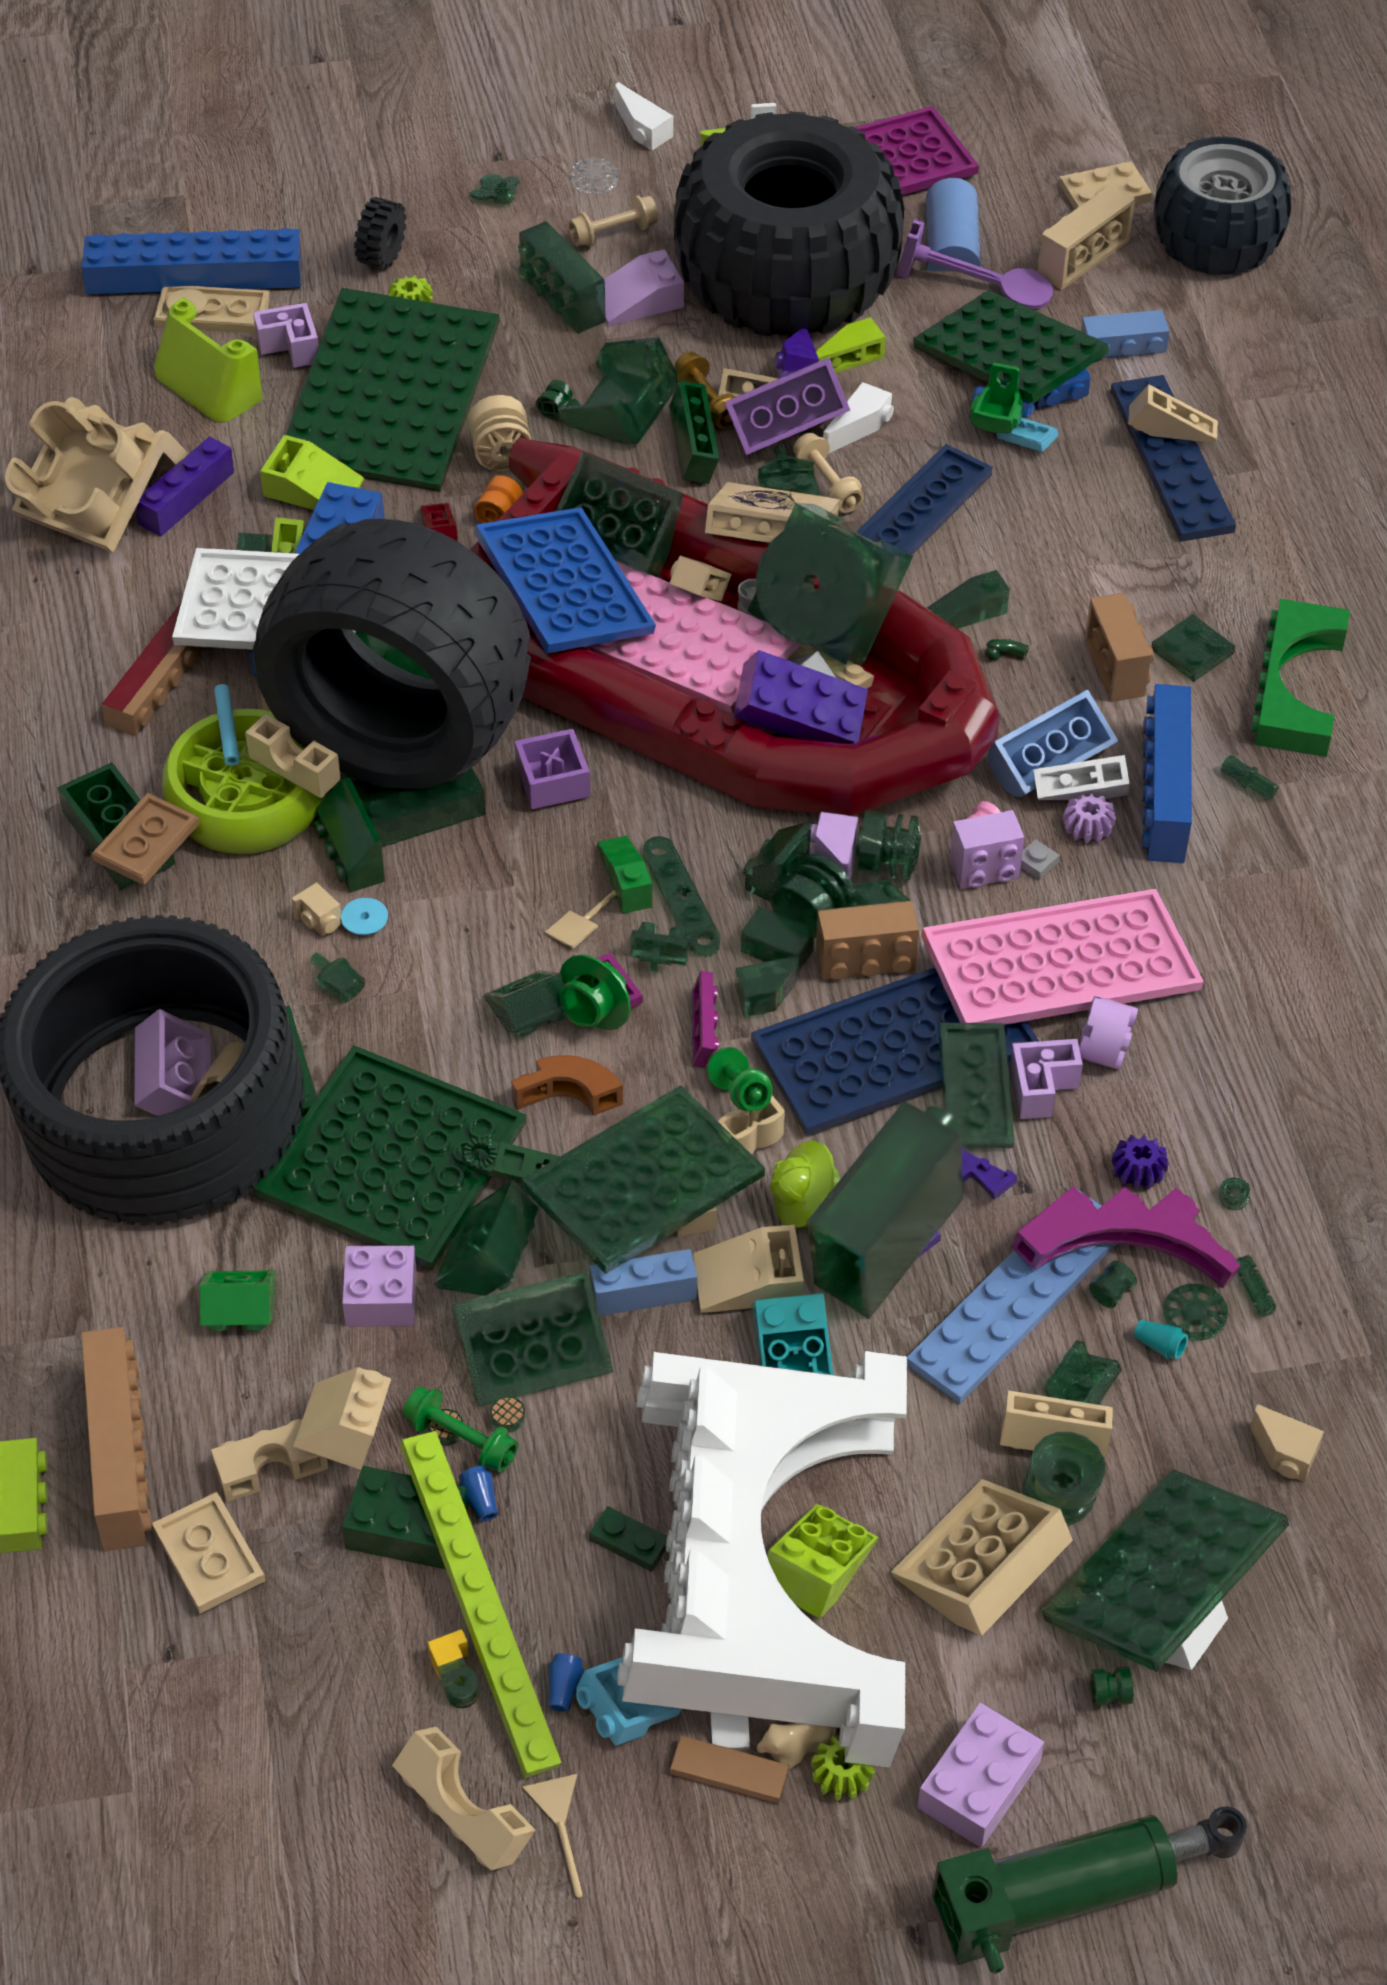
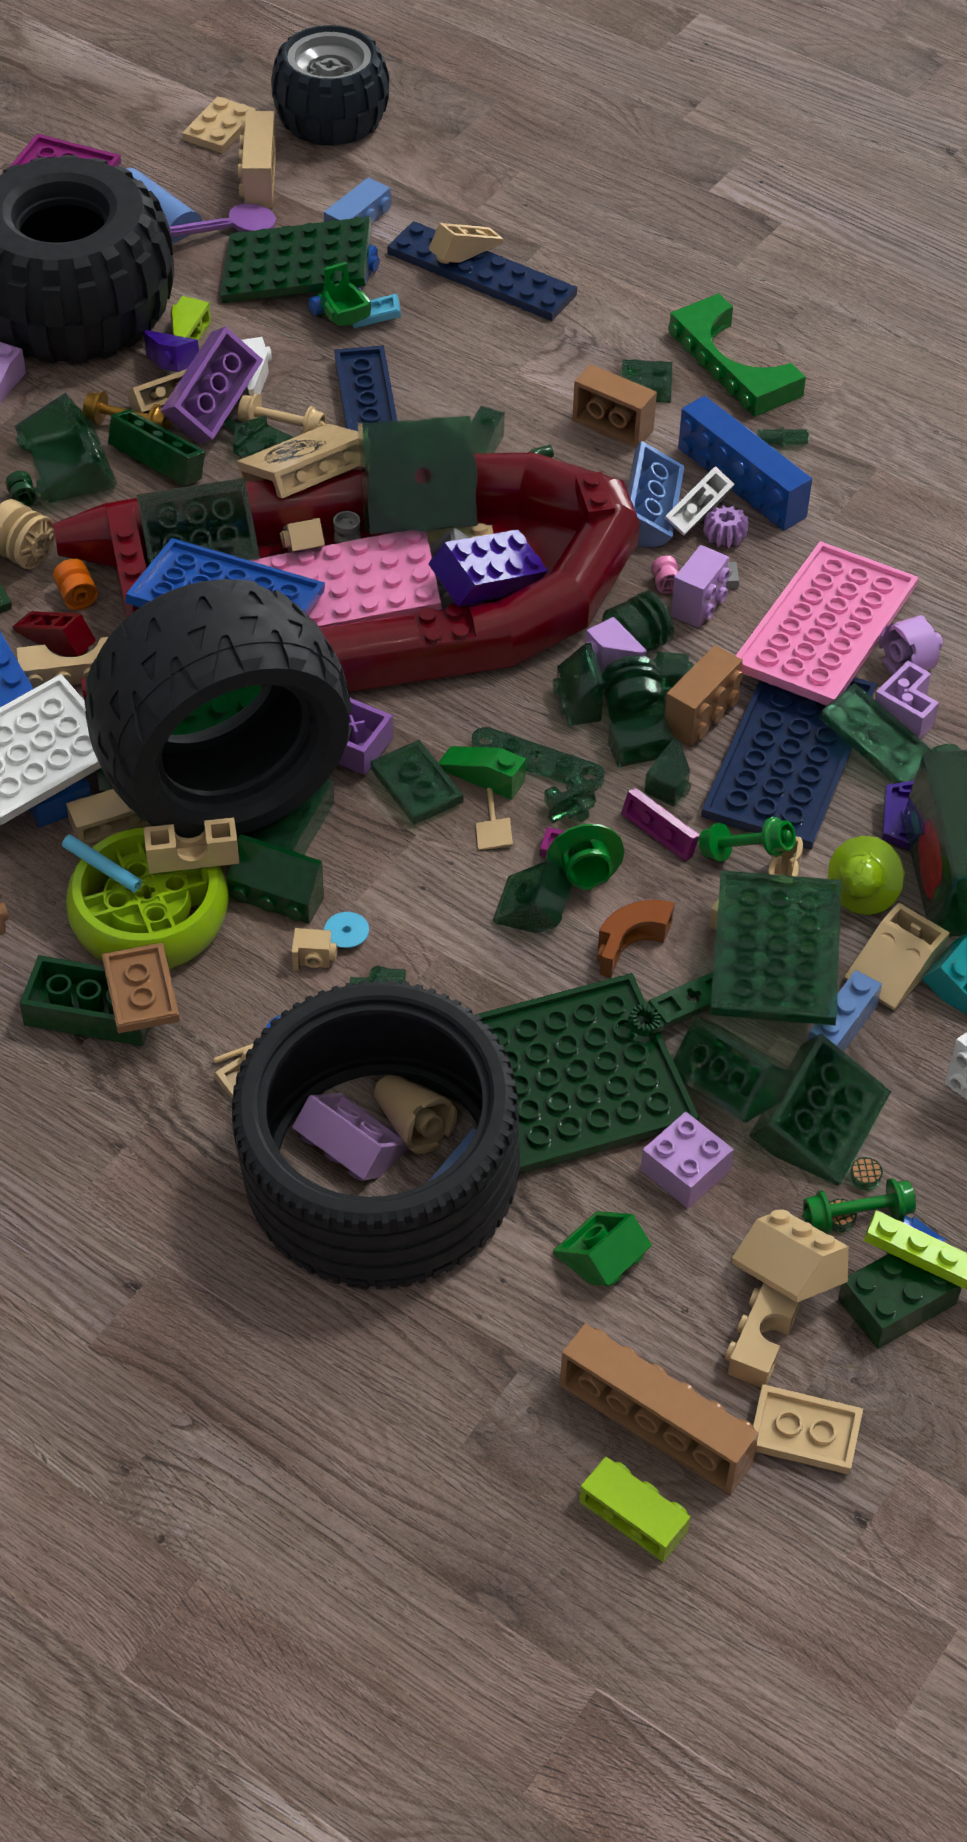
camera: 45 degrees left, 0 degrees up
none -> clear green plate [370,739,464,825]

